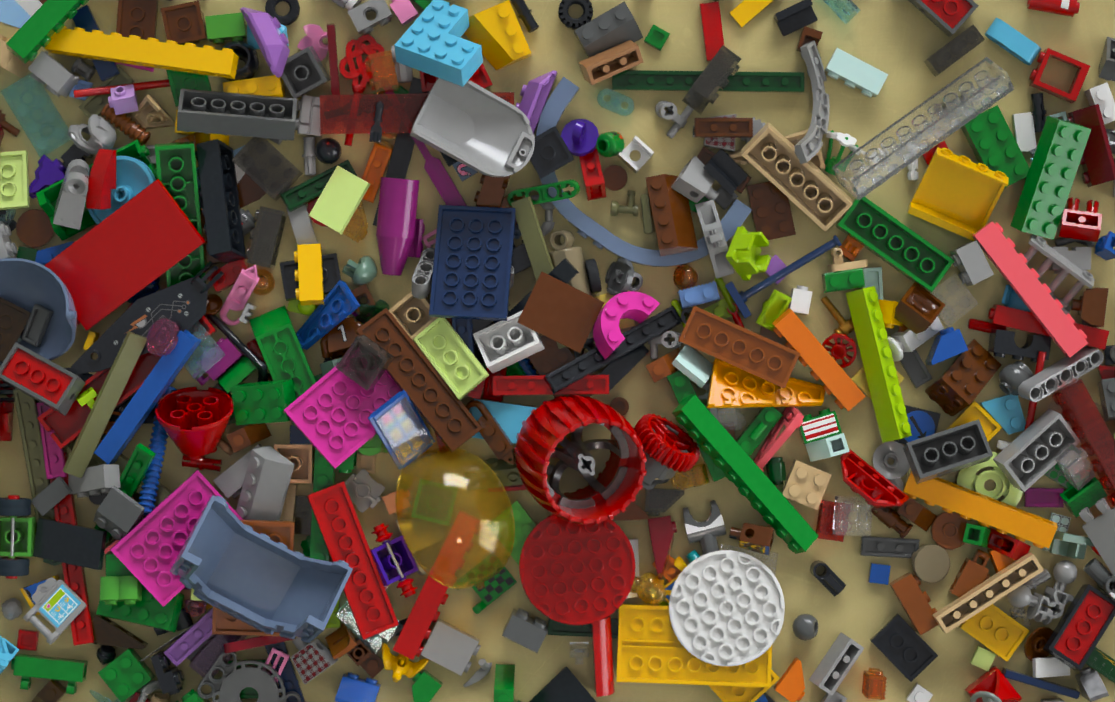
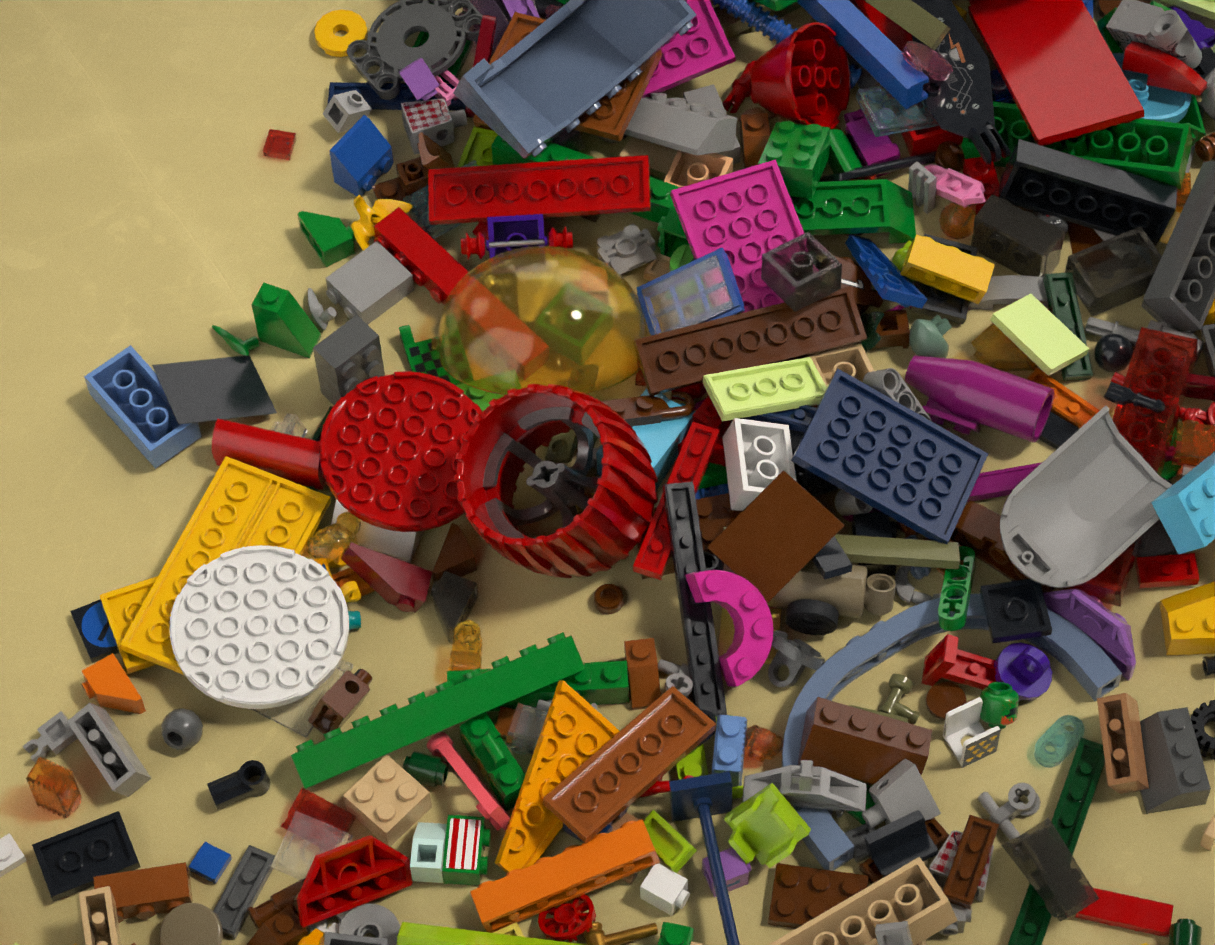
camera: 115 degrees right, 30 degrees down
black slope [599,345,649,391] -> none
red piece [634,414,700,490] -> none
green tile [644,24,670,51] -> none
light aqua tile [671,344,713,388] -> none
dark grey connector [683,500,726,555] -> none
none -> medium lavender brick [398,57,440,101]

